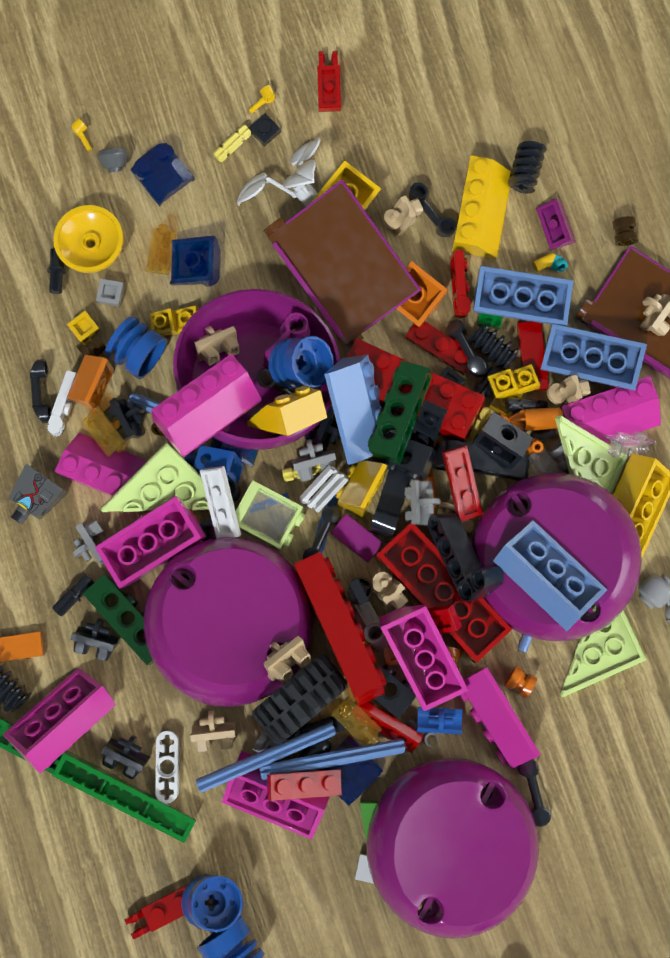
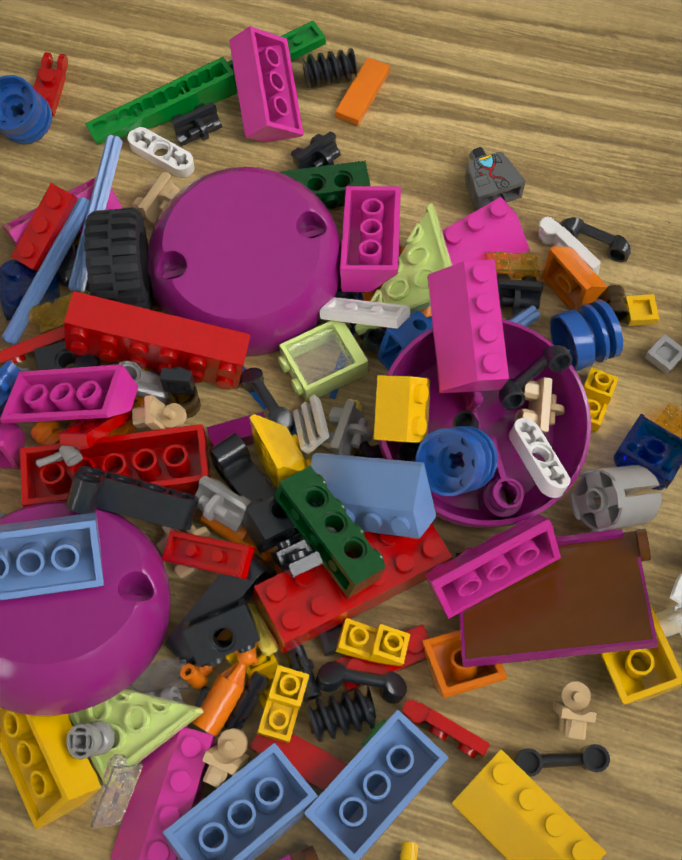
camera: 125 degrees right, 15 degrees down
black axle [52,573,95,617] -> none
light grey hips [73,520,107,565] -> none
tan hips [263,636,311,684] -> none
none -> light grey hand [36,446,83,467]
none -> light grey wheel [66,721,115,759]
none -> yellow slope [336,618,410,666]
none -> dark pink slope [425,514,561,619]
none -> black bar [498,346,573,410]
none -> white beam [509,418,570,498]
none -> light grey cylinder [570,465,662,532]

